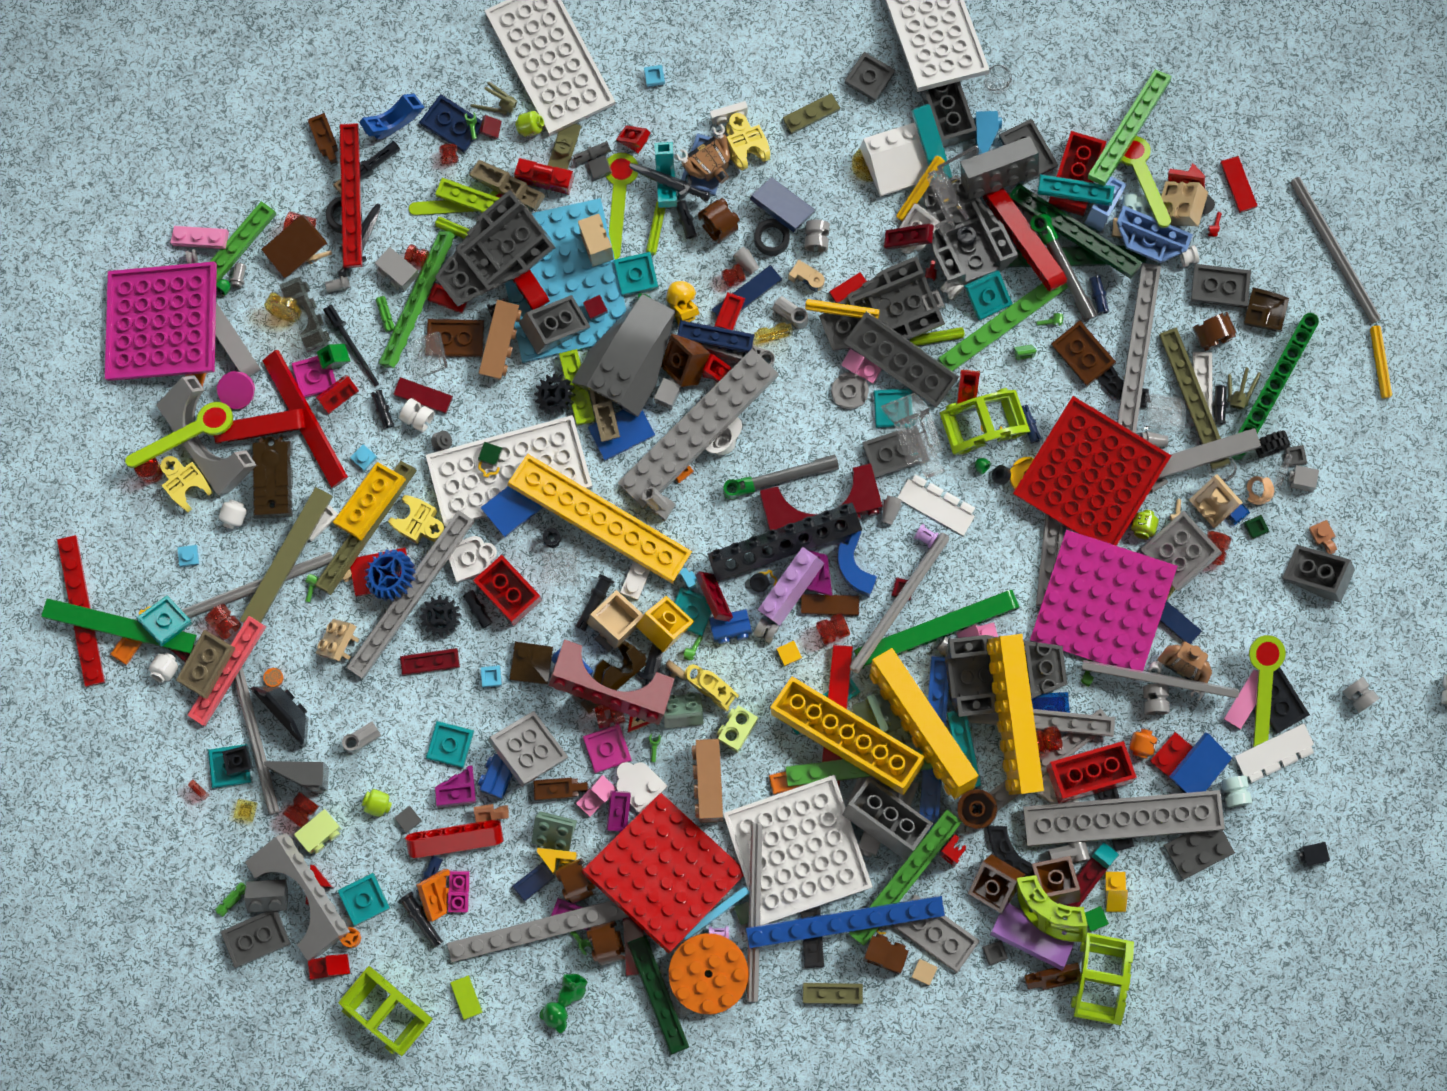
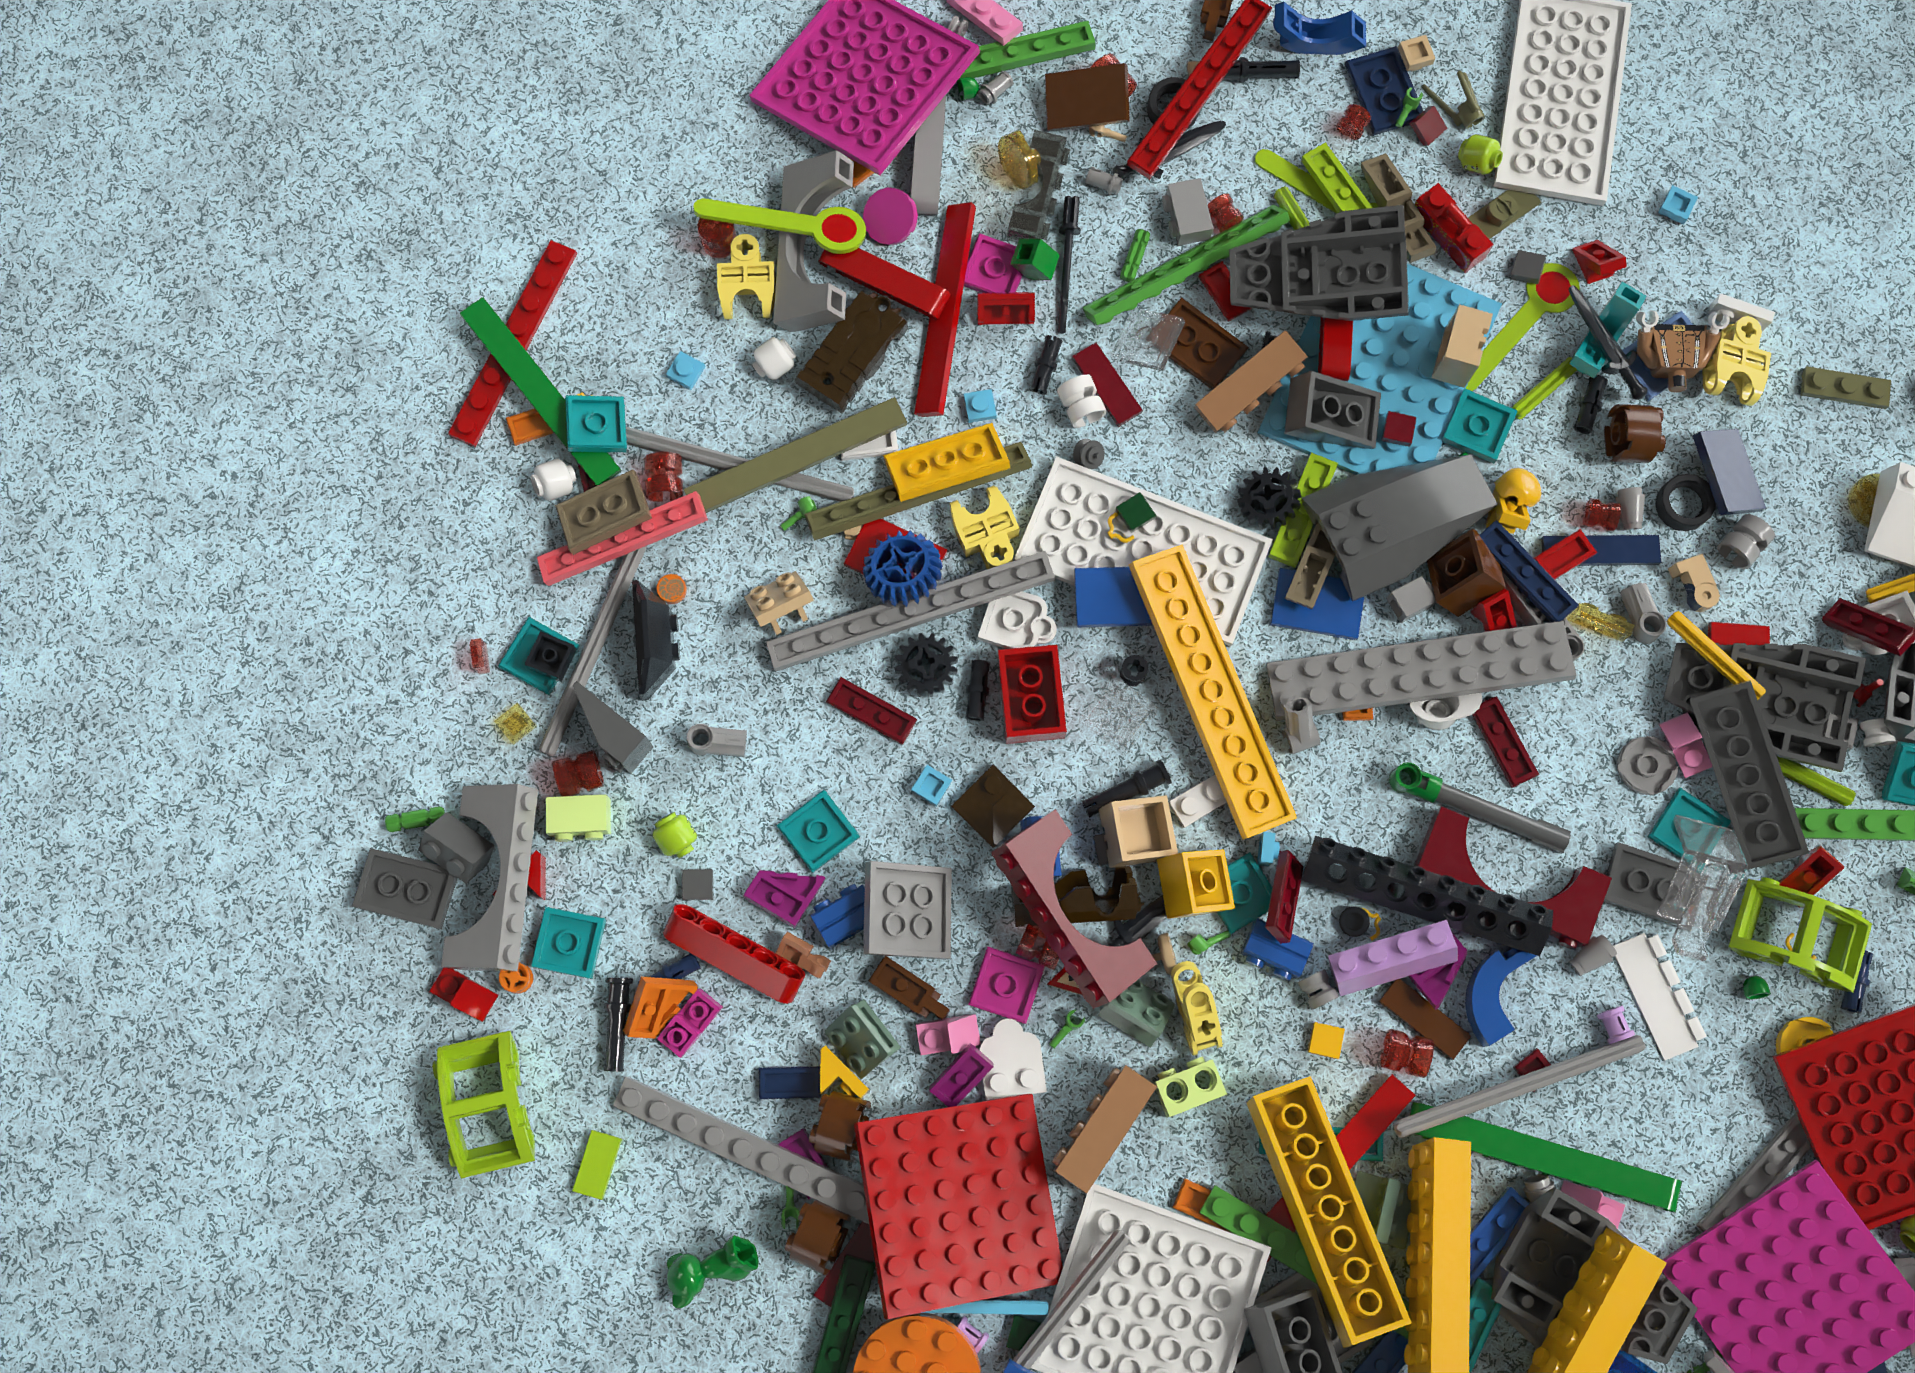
camera: 35 degrees right, 0 degrees up
dark grey pin [573,140,611,166] -> none
black tile [992,465,1011,485] -> none
none -> tan tile [1398,35,1436,72]
none -> dark red tile [1472,696,1540,788]

